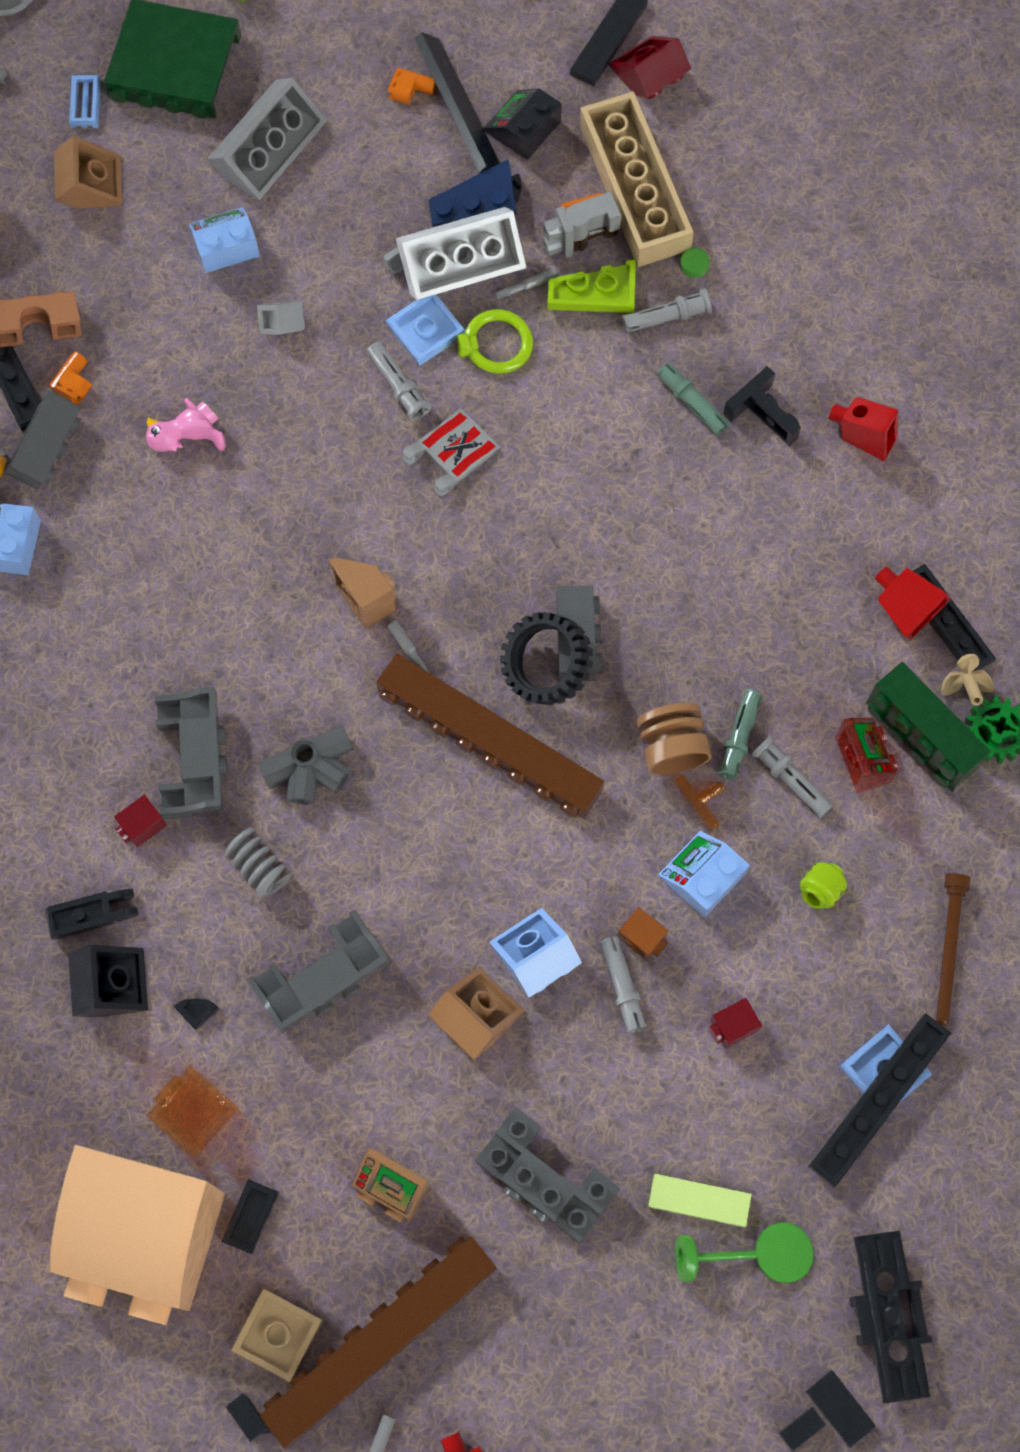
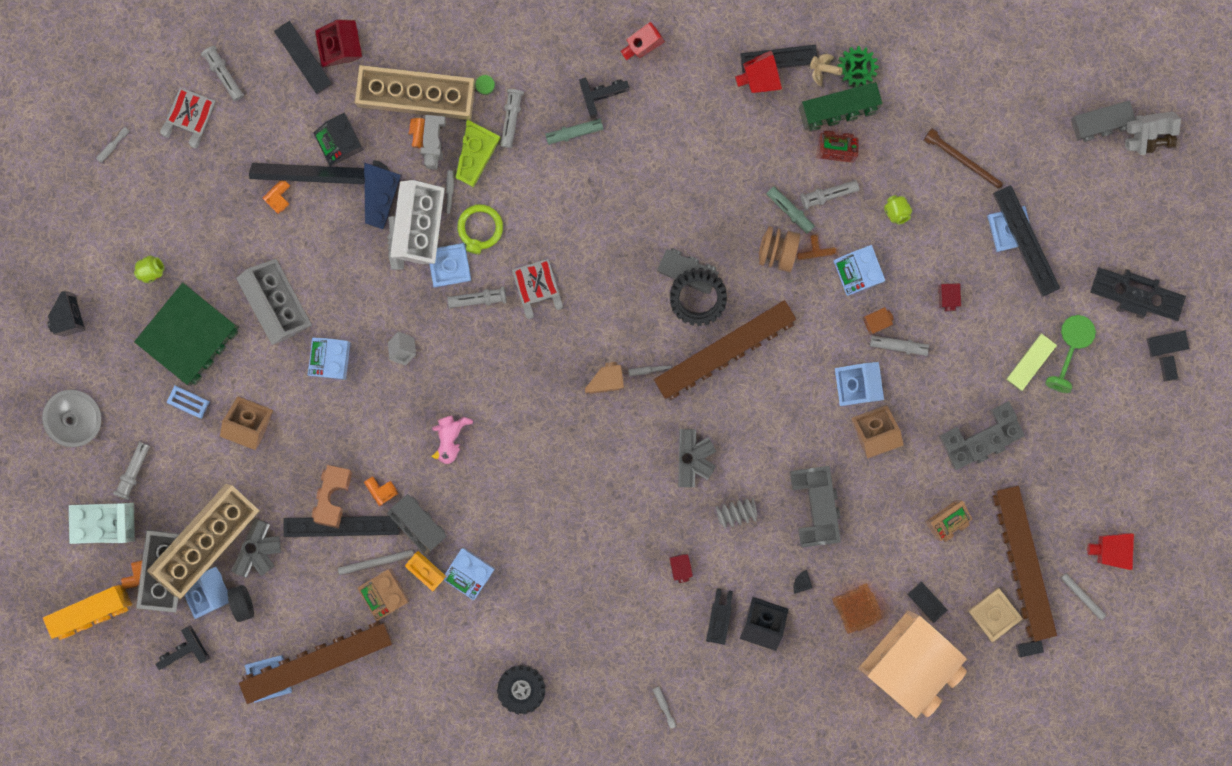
camera: 65 degrees left, 15 degrees up
dark grey bracket [154,687,228,819] -> none

